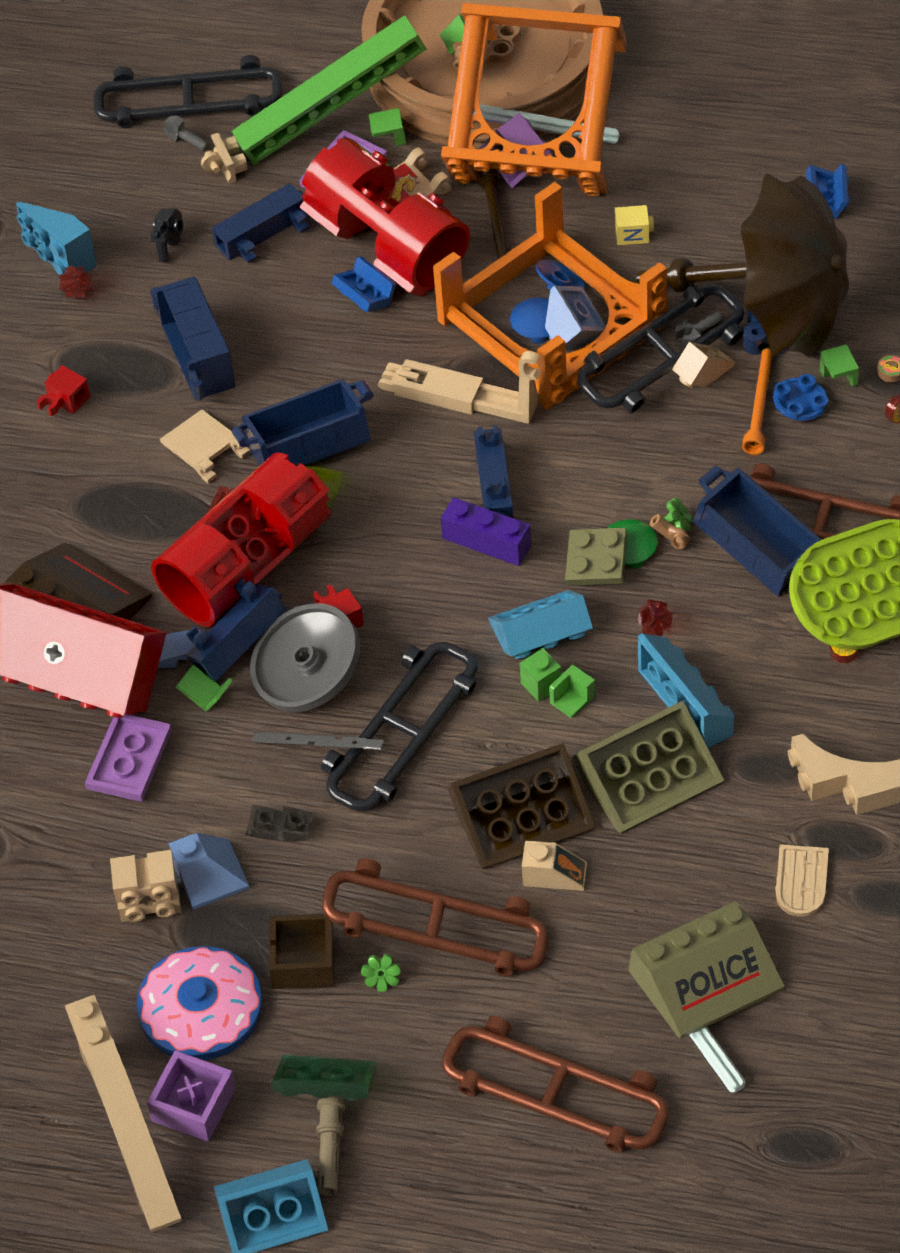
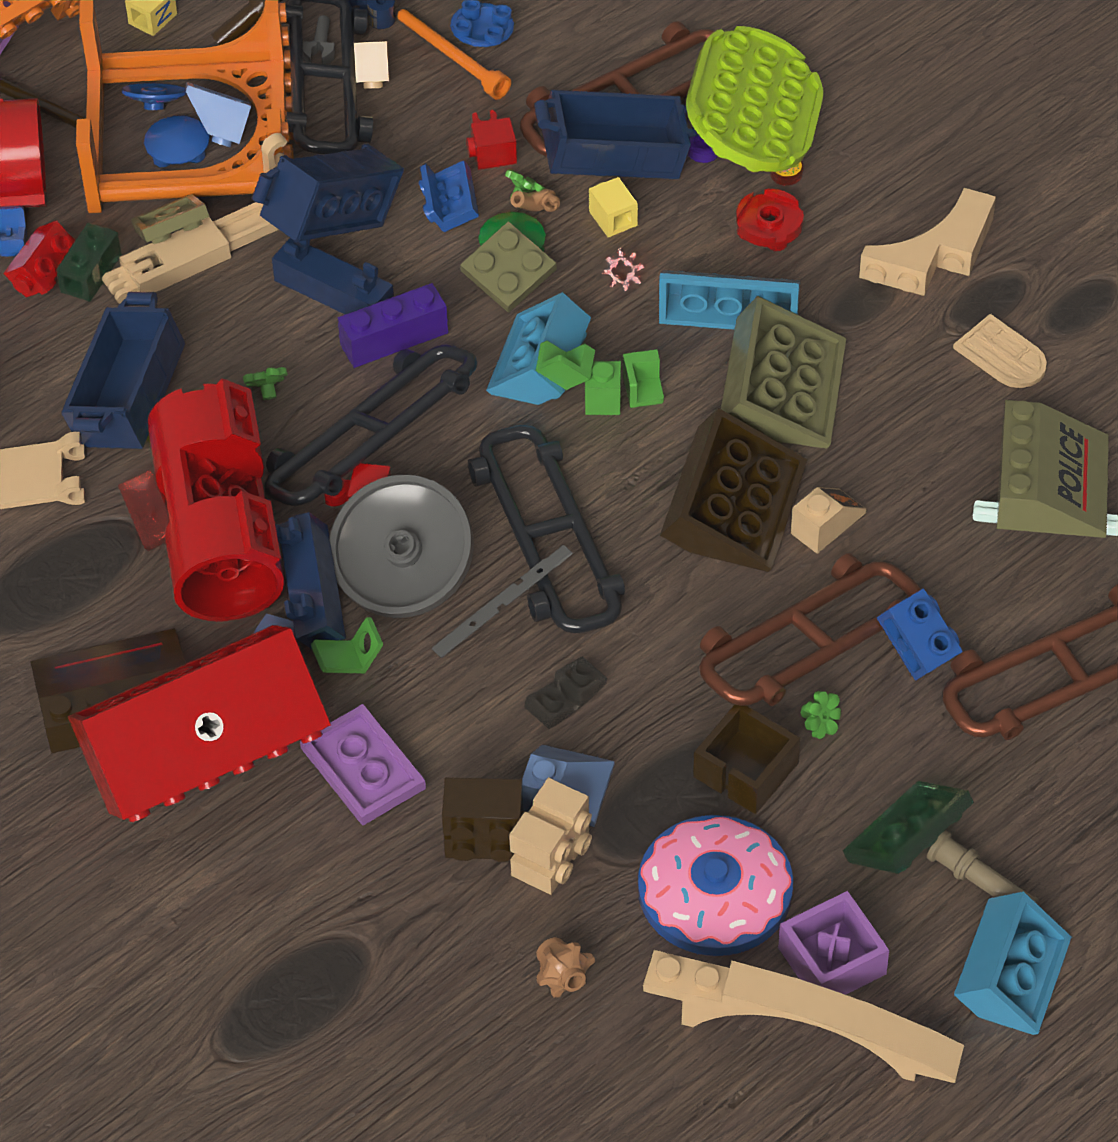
camera: 55 degrees left, 0 degrees up
none -> red brick [3,220,79,298]
none -> clear green brick [56,223,122,302]
none -> olive plate [130,194,209,244]
none -> bright green plant [243,367,288,400]
none -> dark blue container [252,144,404,242]
none -> black bar [264,345,478,506]
none -> blue bracket [419,160,479,232]
none -> dark brown piece [442,777,524,862]
none -> red brick [466,110,517,170]
none -> bright green panel [536,341,595,390]
none -> medium nougat rock [536,937,595,997]
none -> light yellow brick [589,177,638,237]
none -> red plate [736,189,804,251]
none -> blue brick [876,588,963,680]

